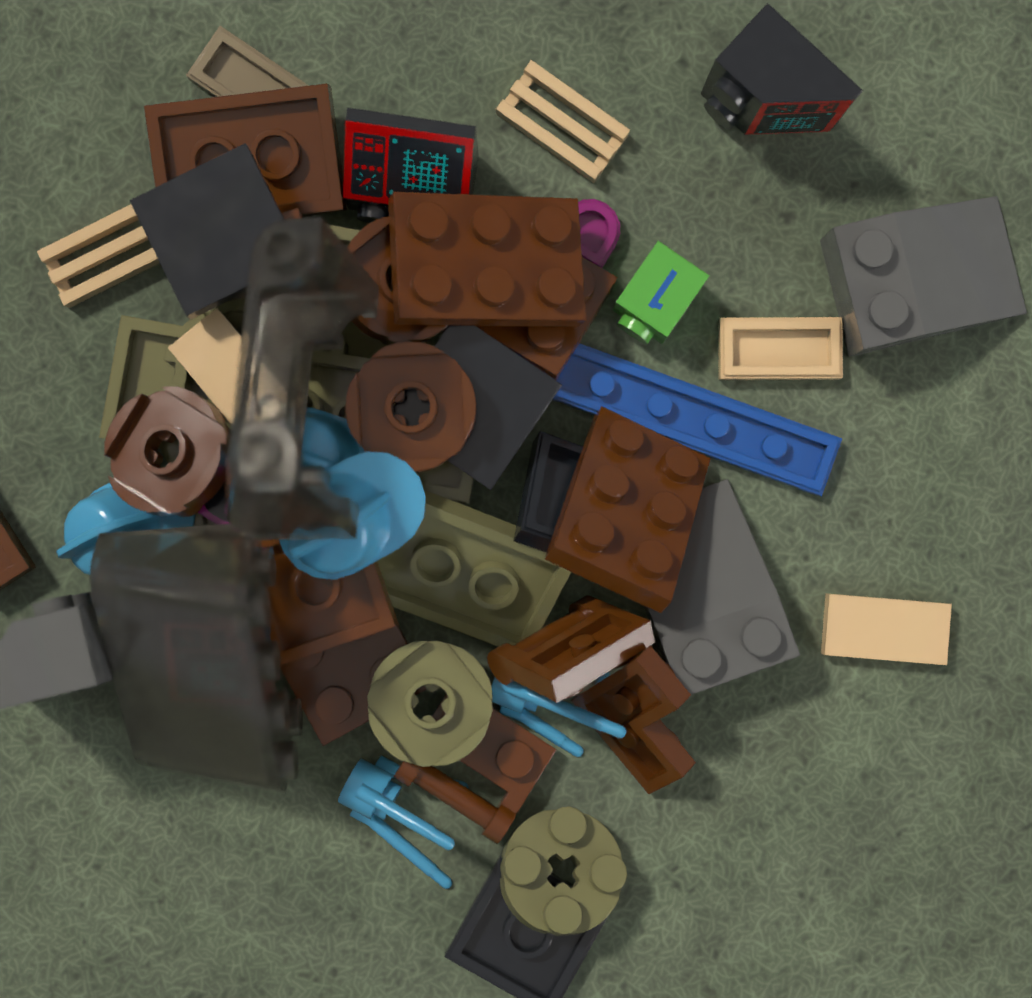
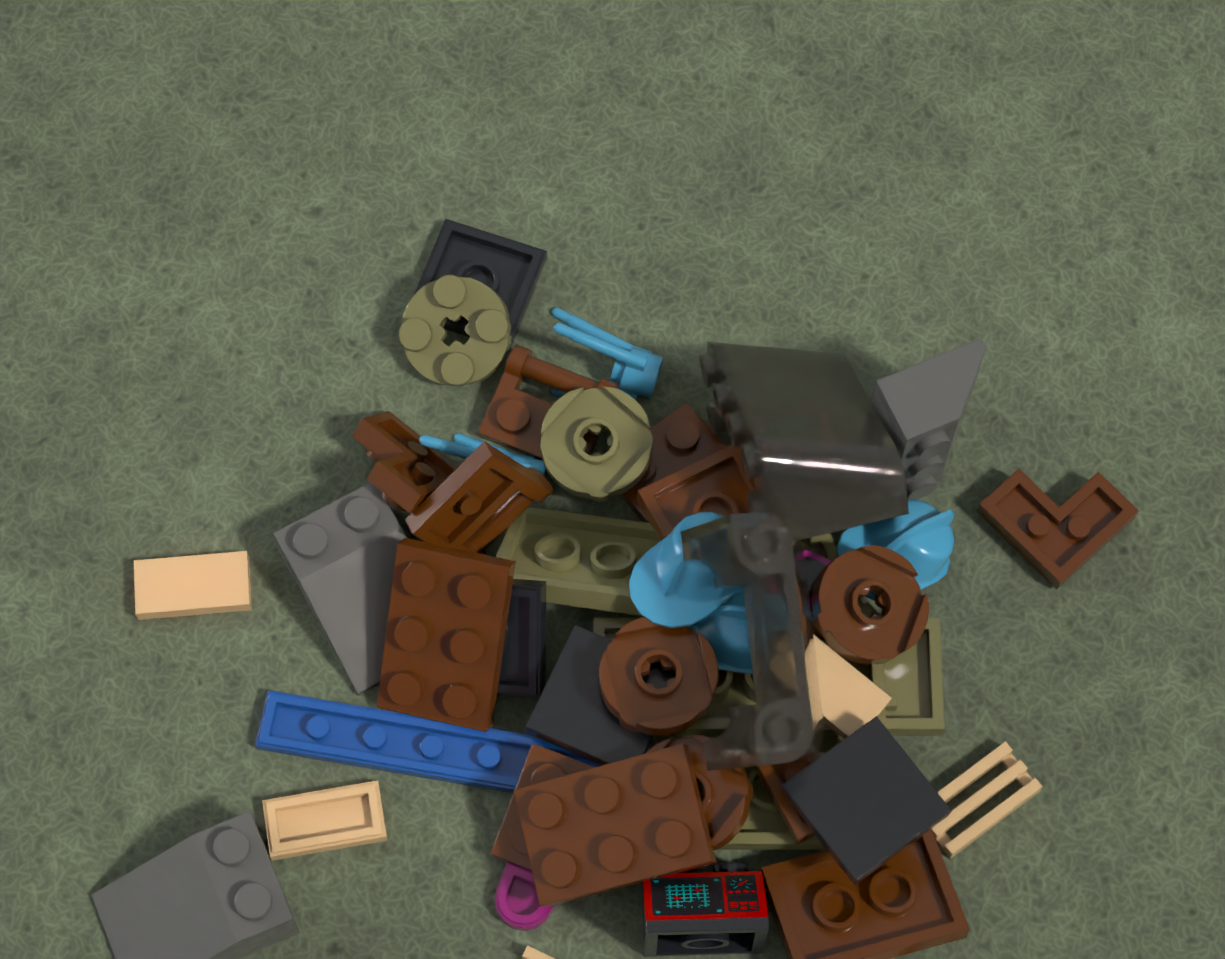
camera: 170 degrees right, 20 degrees down
bright green brick [613,241,709,345] -> none

